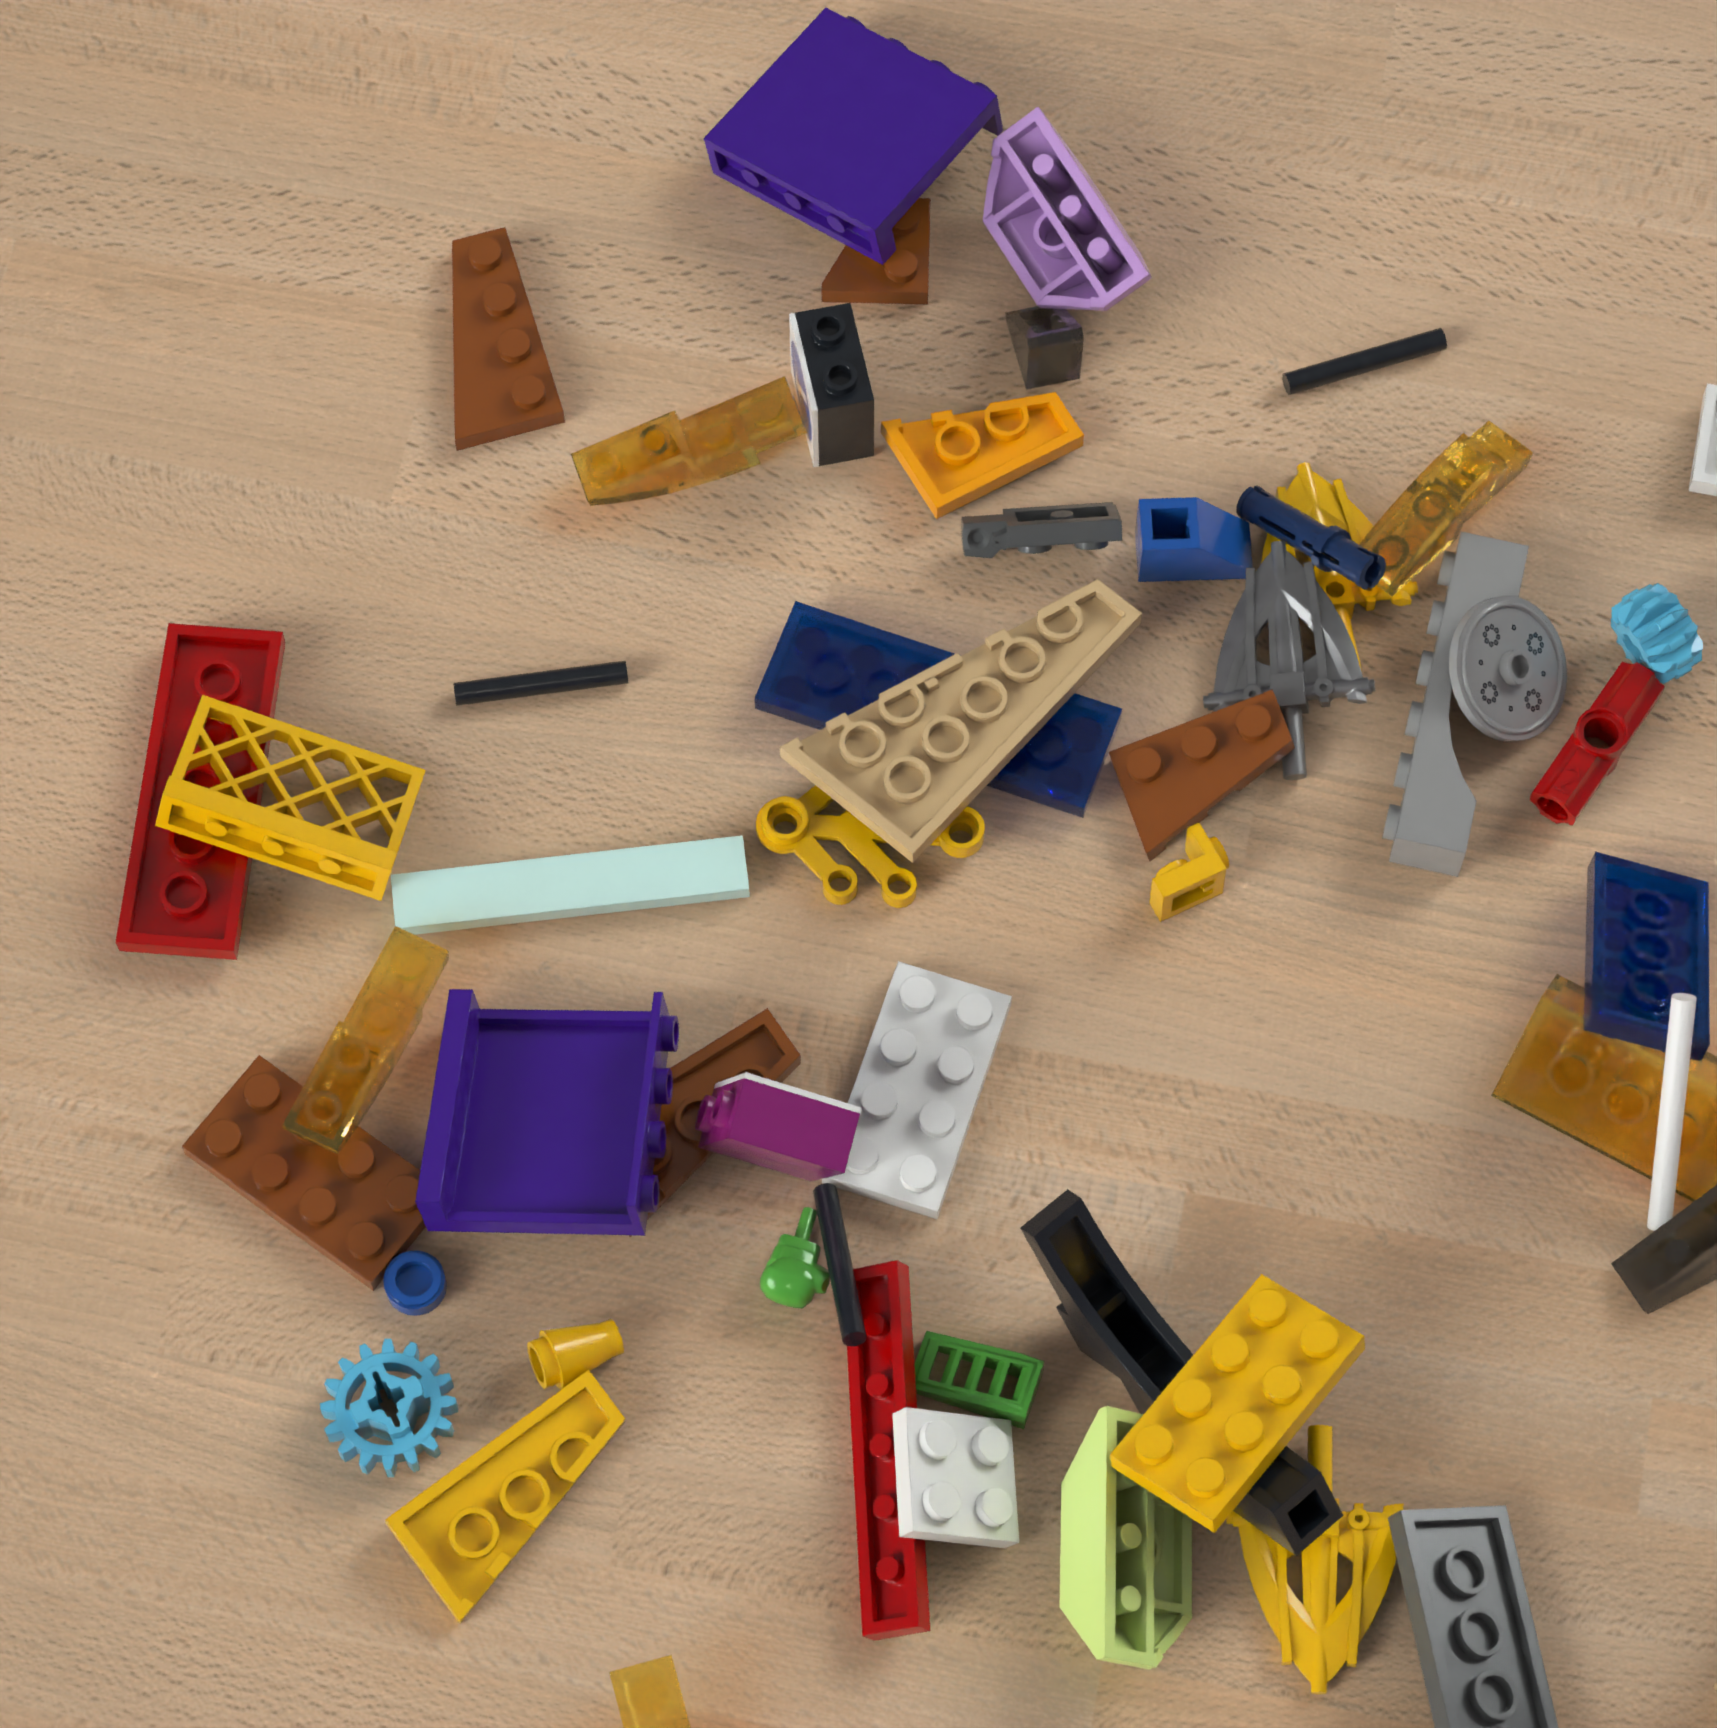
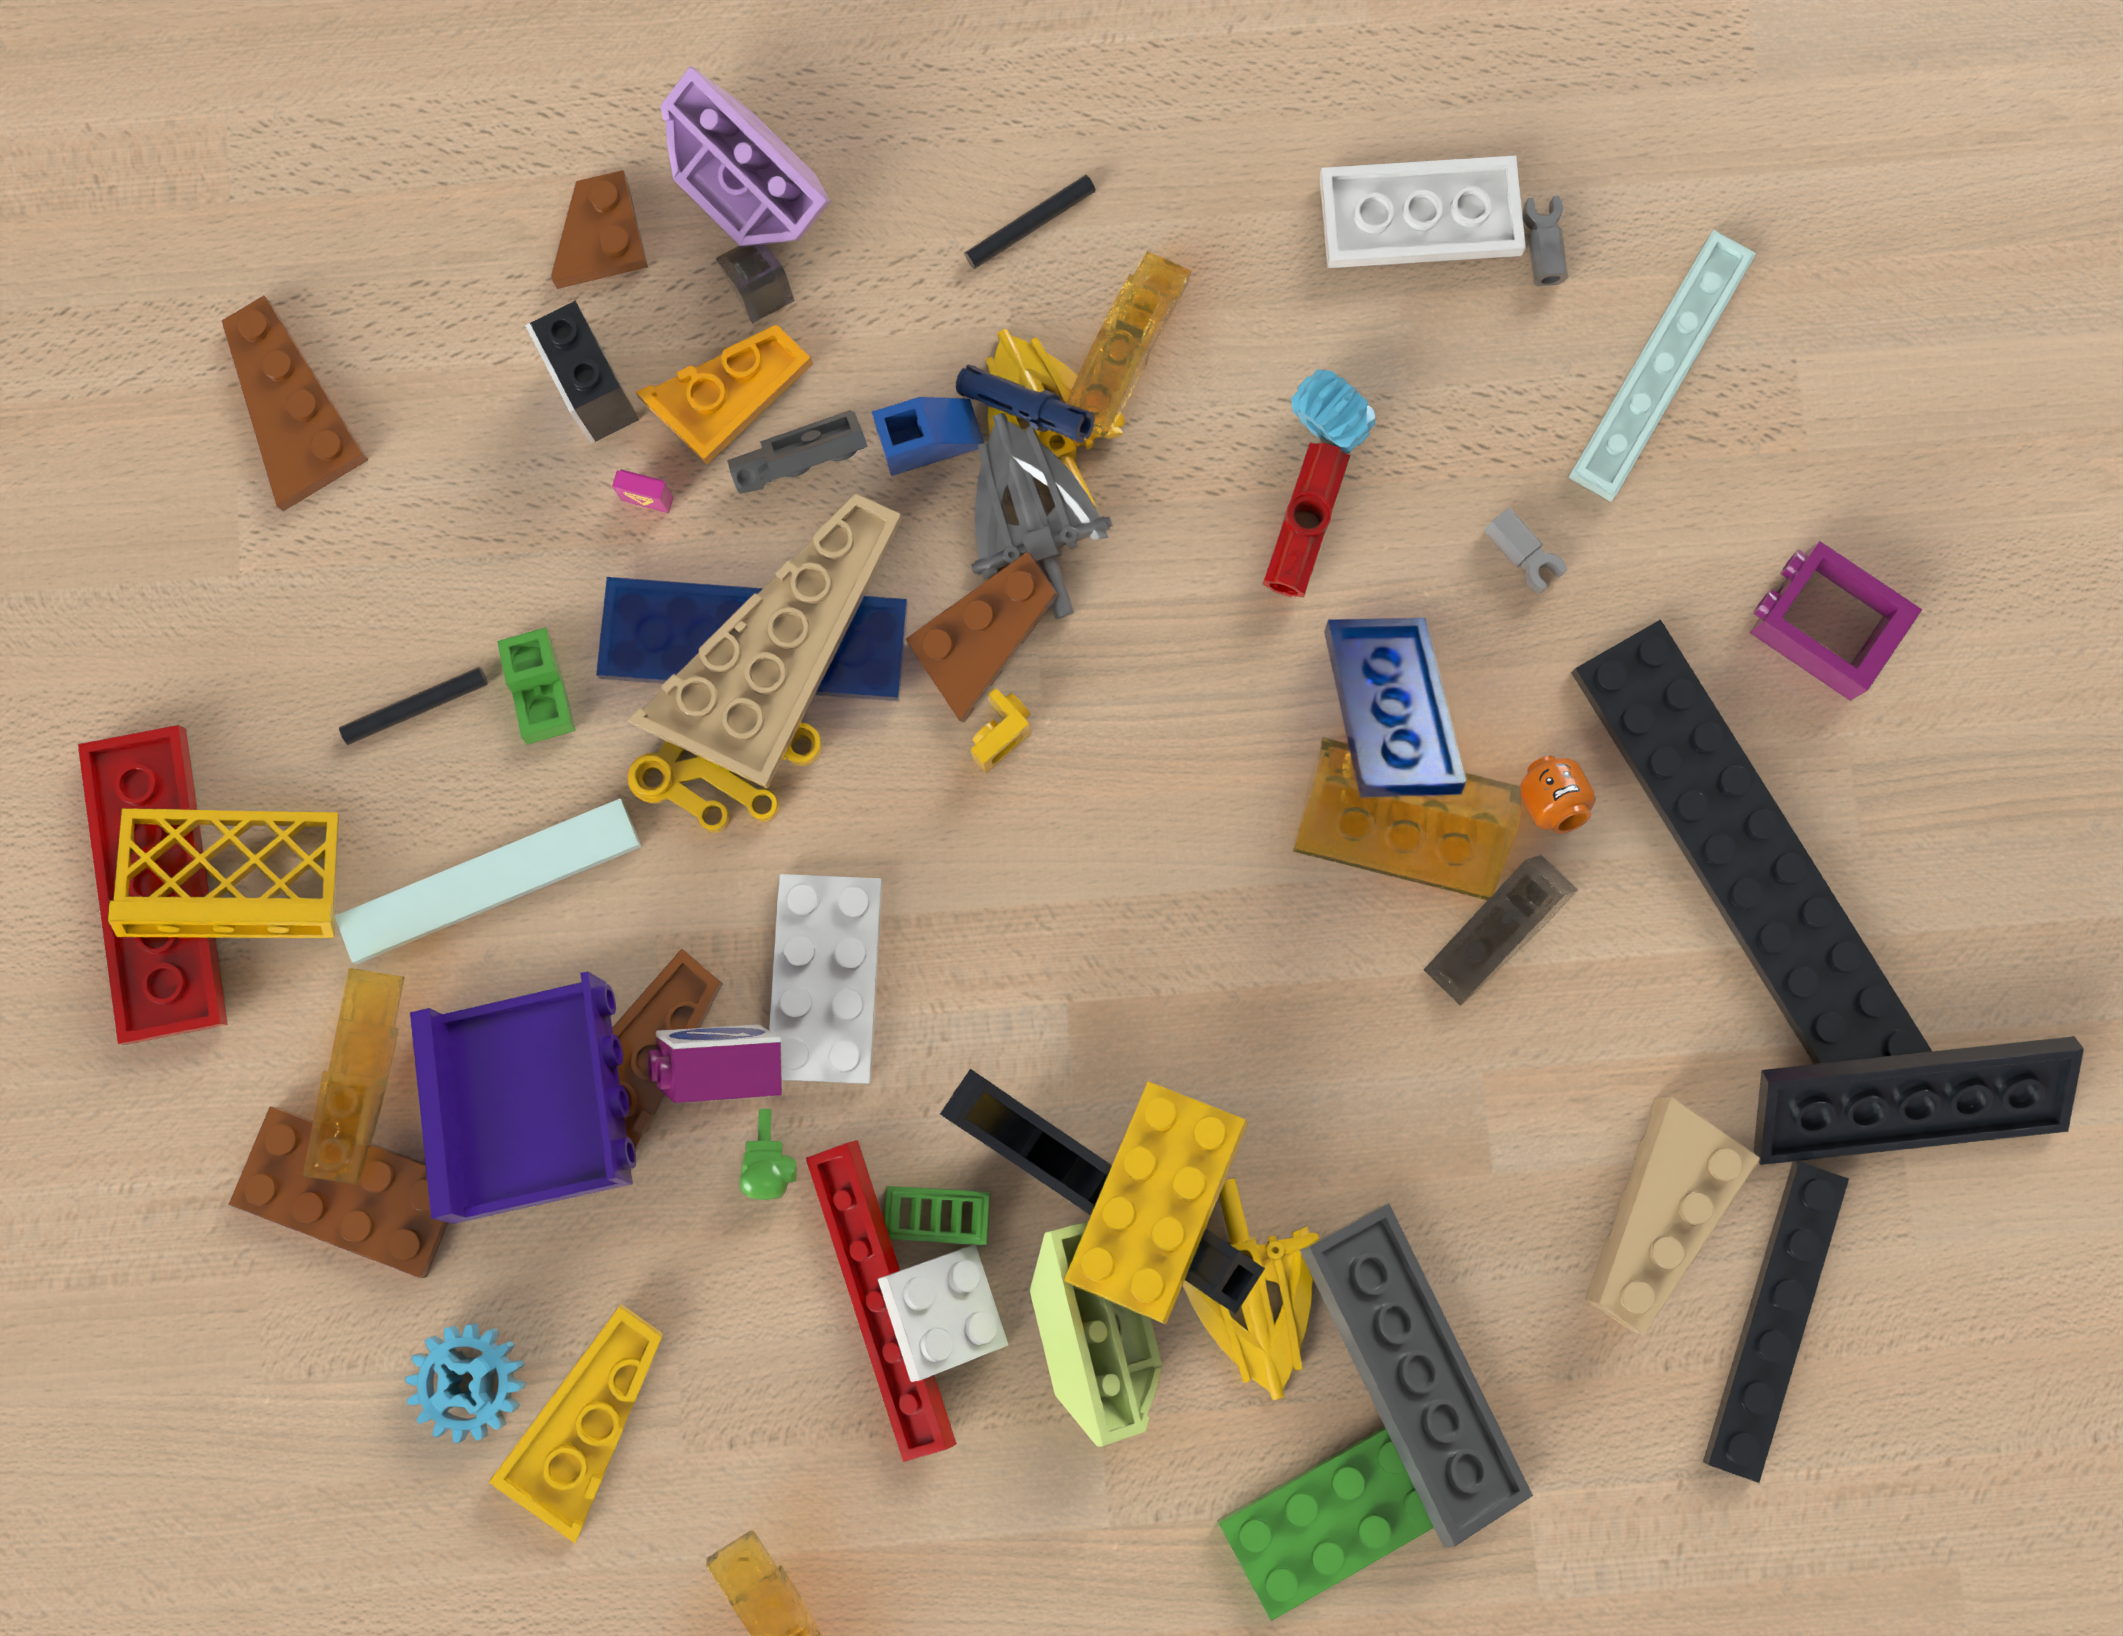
camera: 15 degrees left, 15 degrees up
blue tile [383,1250,447,1316] -> none
yellow cone [527,1319,624,1389] -> none
clear yellow slope [571,376,808,506] -> none
dark purple panel [704,7,1003,265] -> none
black bar [813,1183,867,1346] -> none
light grey arch [1382,532,1529,877] -> none
light grey shield [1449,596,1567,742] -> none
white bar [1647,993,1697,1232] -> none
none -> bright green slope [497,627,576,745]
none -> dark pink tile [612,469,674,513]

